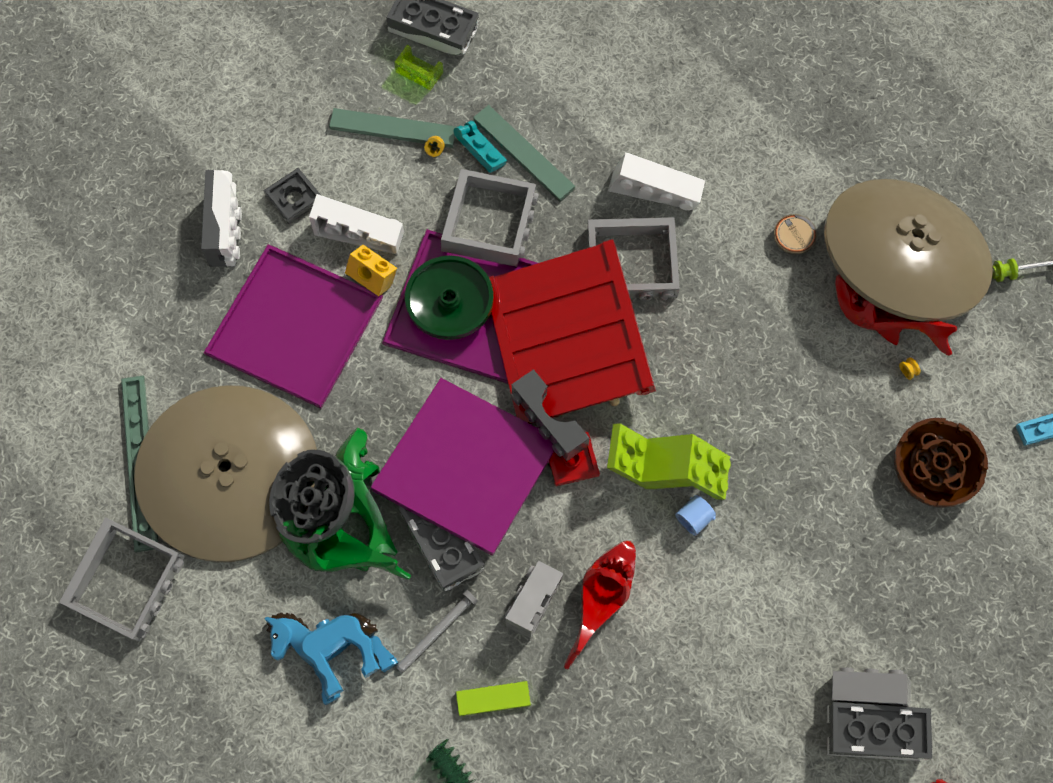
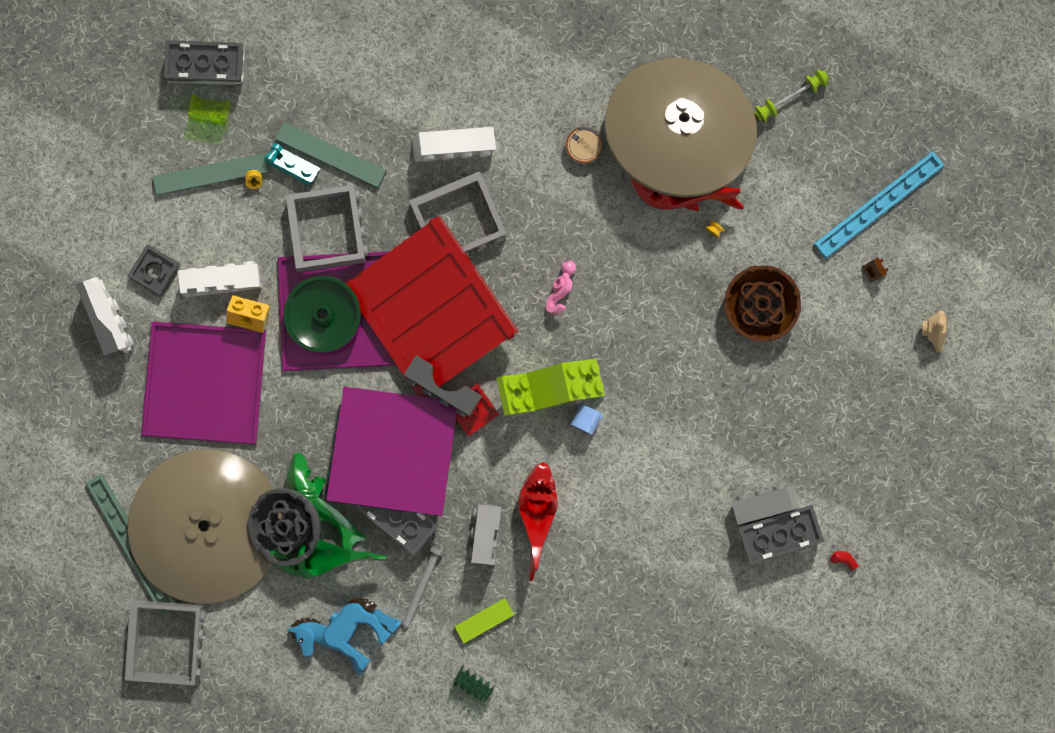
camera: 20 degrees left, 15 degrees up
none -> bright pink piece [546,260,576,315]

